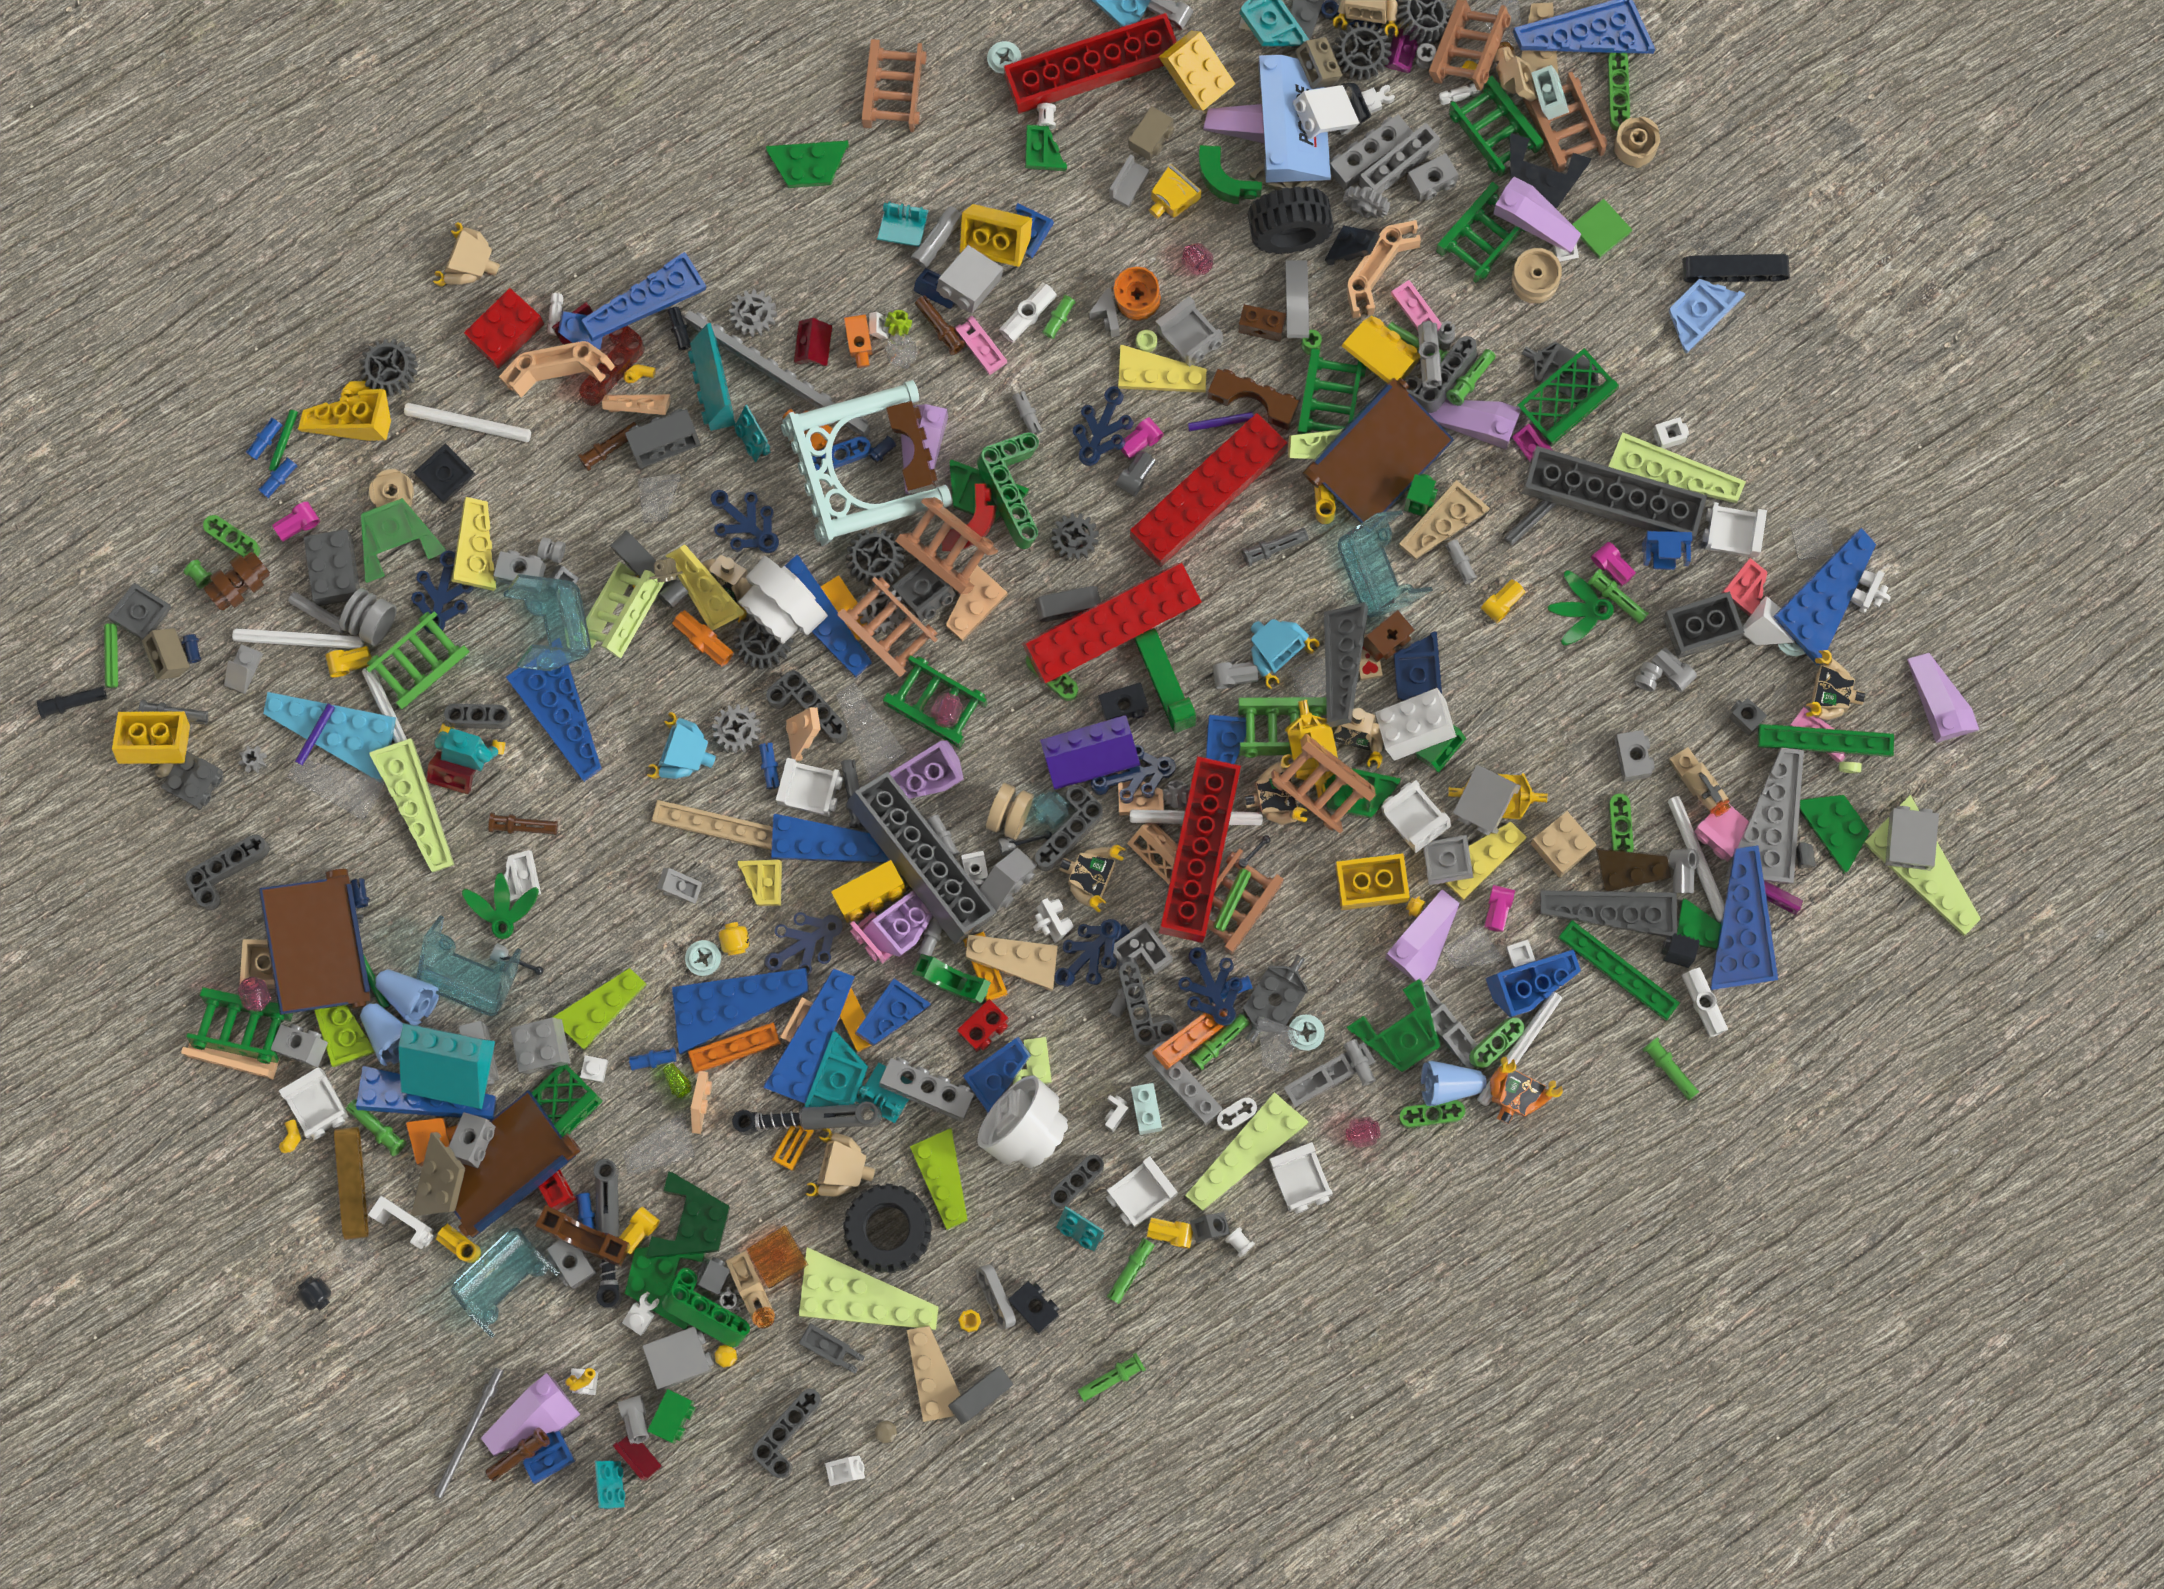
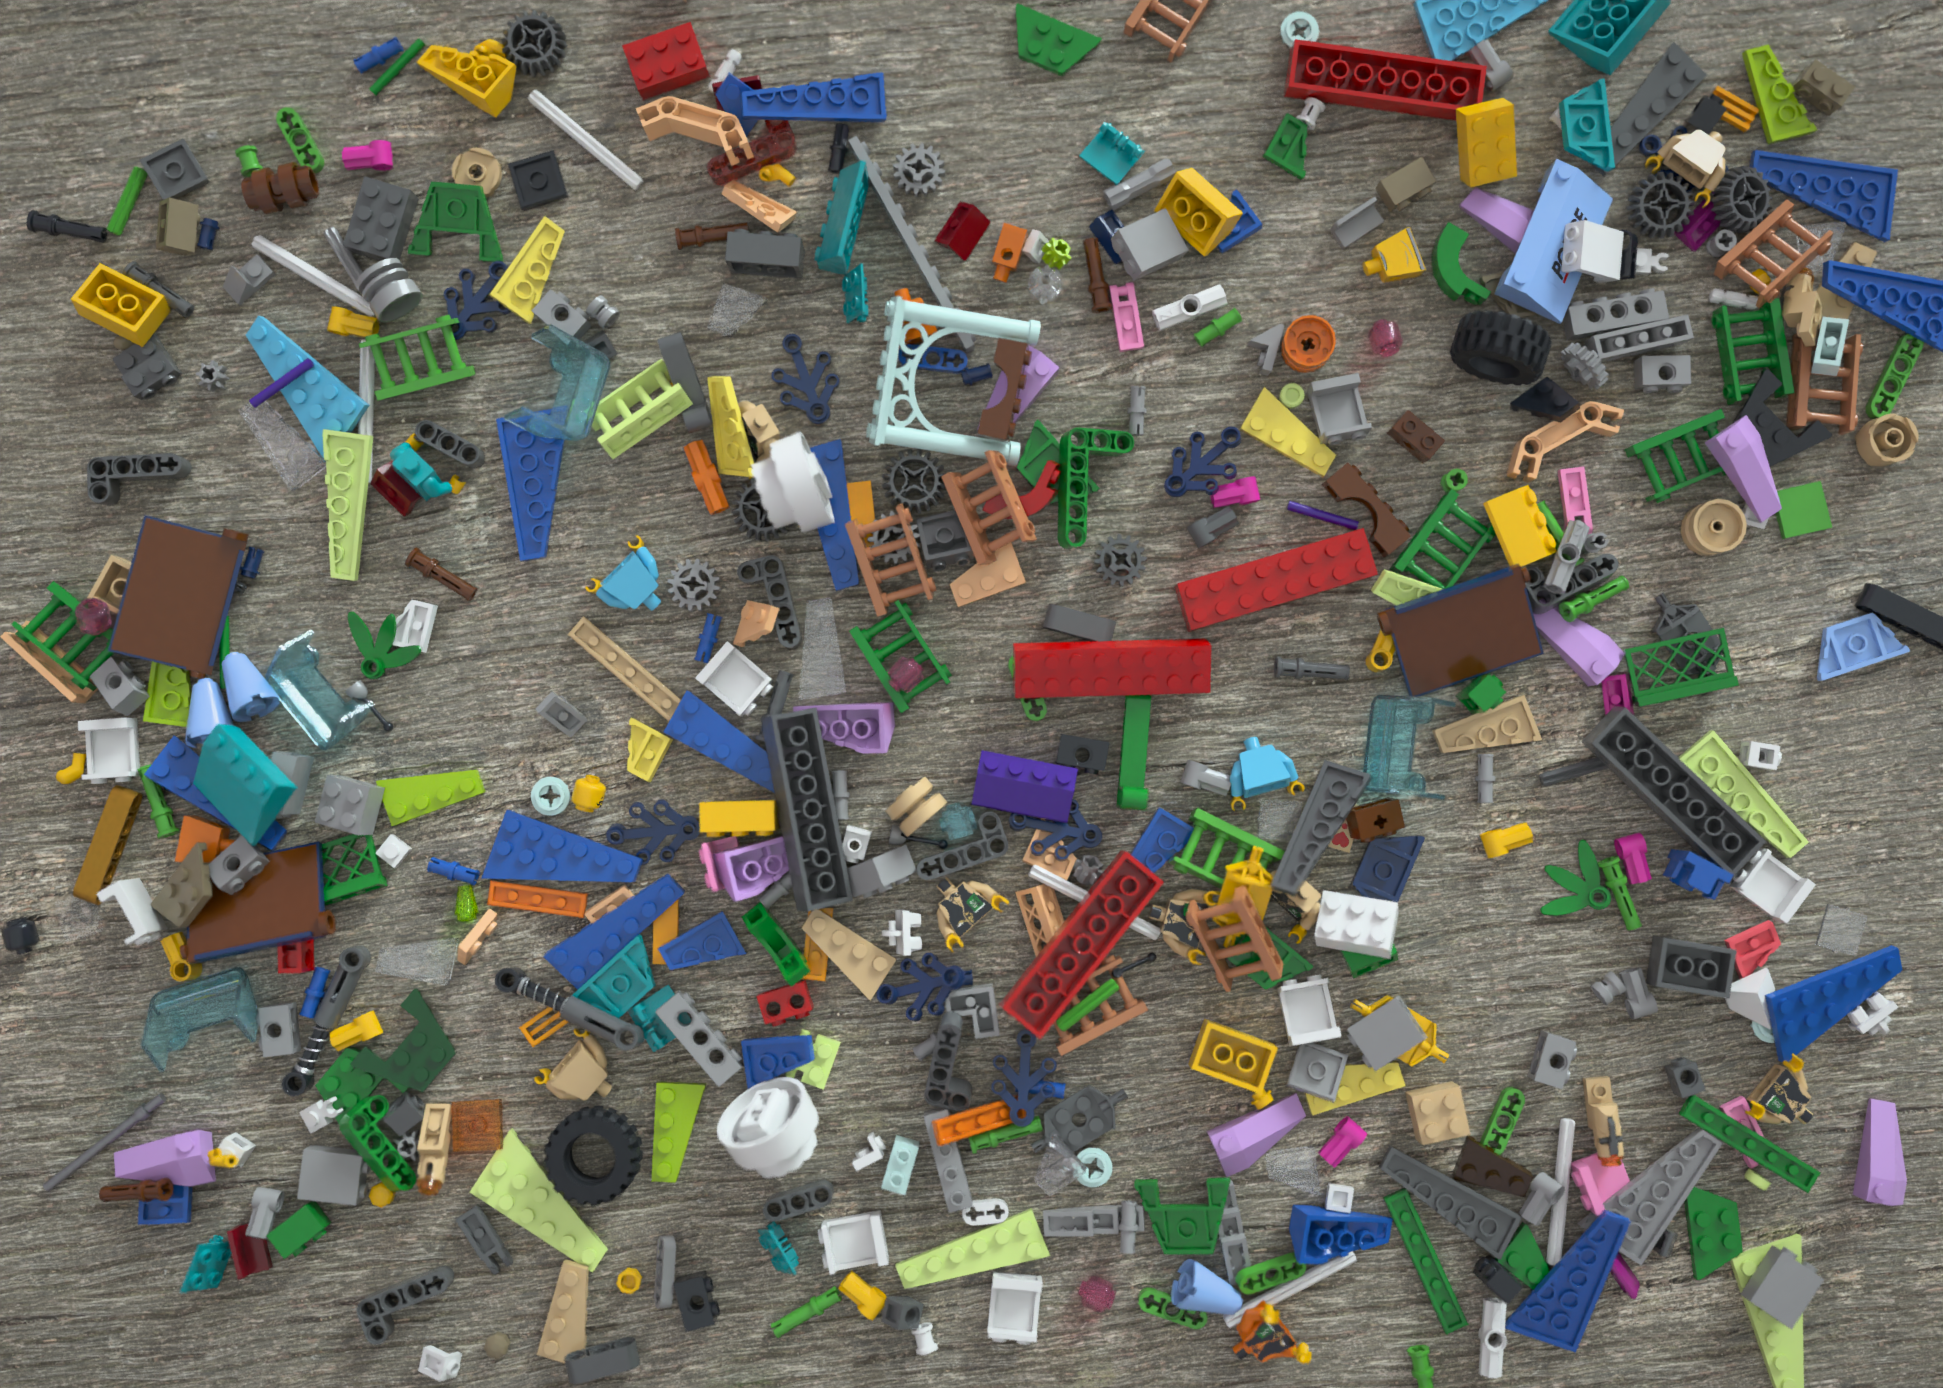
camera: 20 degrees right, 10 degrees up
blue pin [258,457,298,499] -> none
reddish brown arch [535,1205,630,1268] -> none
dark tan hinge [650,557,683,583] -> none
light grey slope [1285,260,1309,338] -> none
dark tan brick [1295,37,1343,89] -> none

